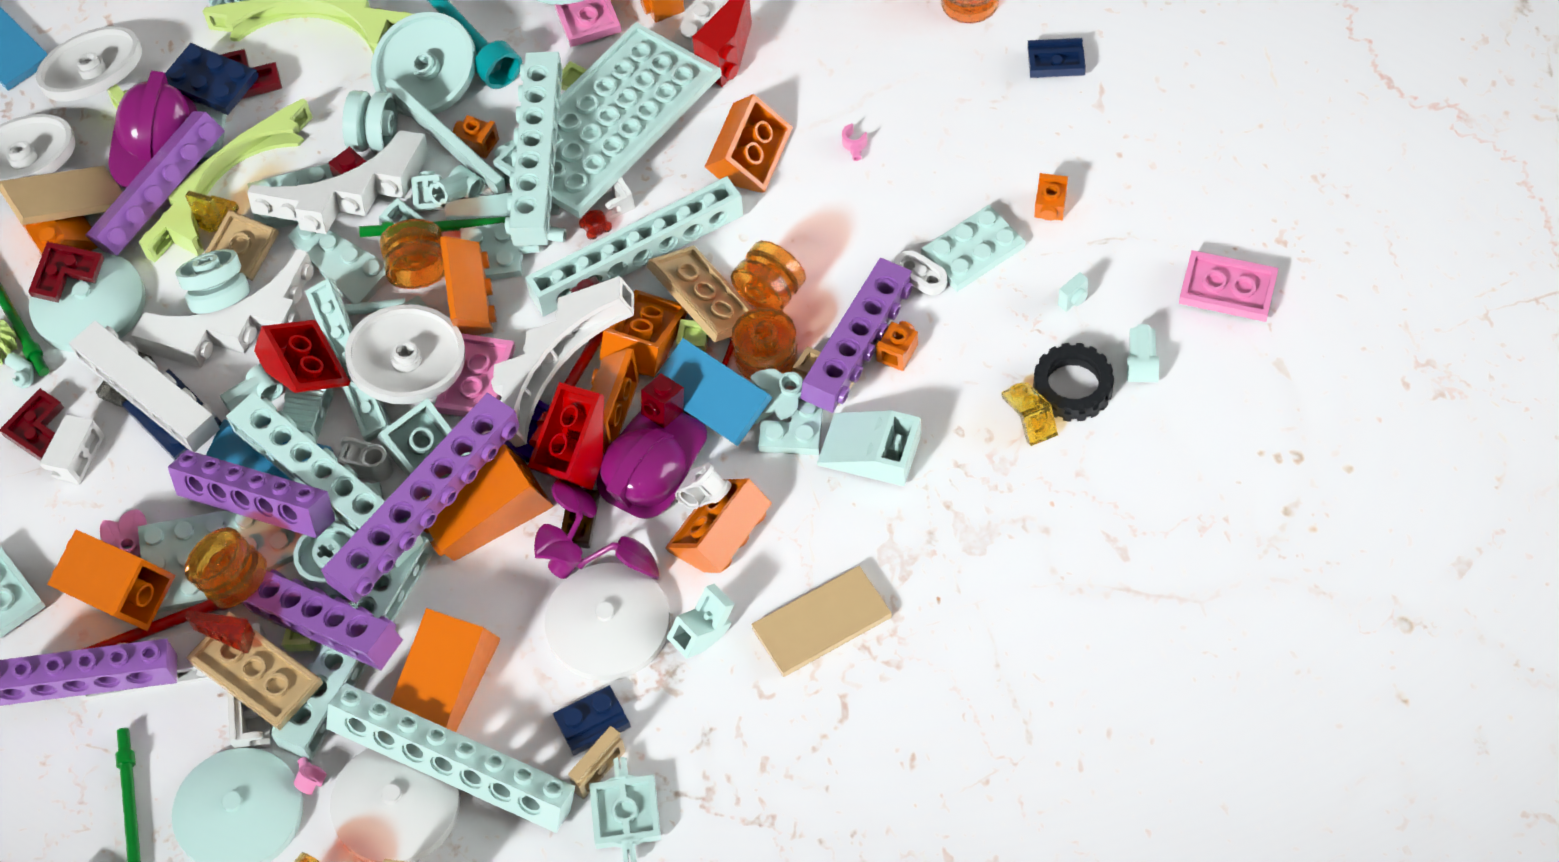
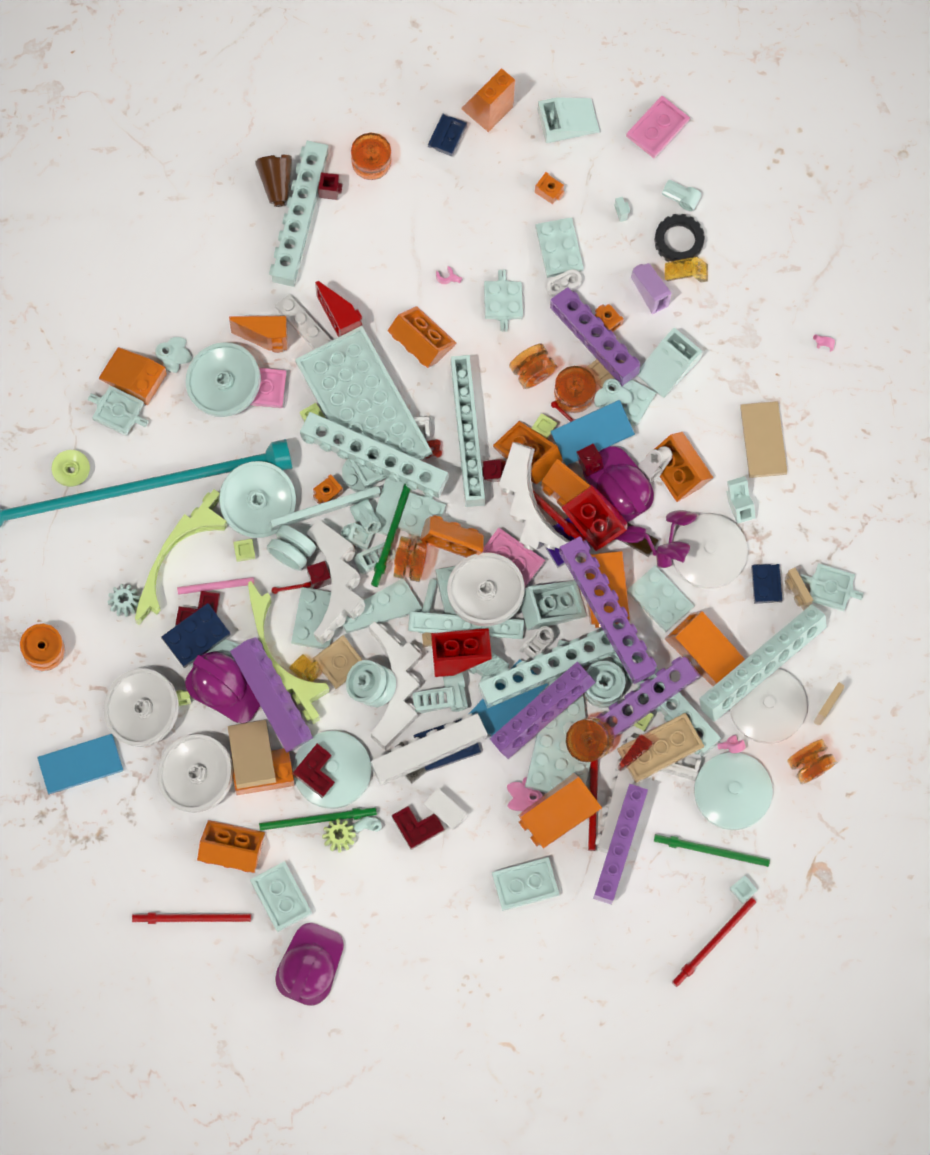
camera: 75 degrees left, 15 degrees up
tan tile [647,245,762,342] -> none
none -> bright pink bar [177,577,255,595]
none -> yellowish green plate [233,539,256,562]
none -> red hinge [271,582,311,594]
none -> light aqua slope [413,687,456,714]
none -> orange slope [461,68,515,132]
none -> light aqua plate [484,269,523,332]
none -> light aqua slope [537,97,600,143]
none -> light aqua plate [627,565,694,633]
none -> lavender slope [631,263,672,315]
none -> bright pink piece [813,334,835,352]

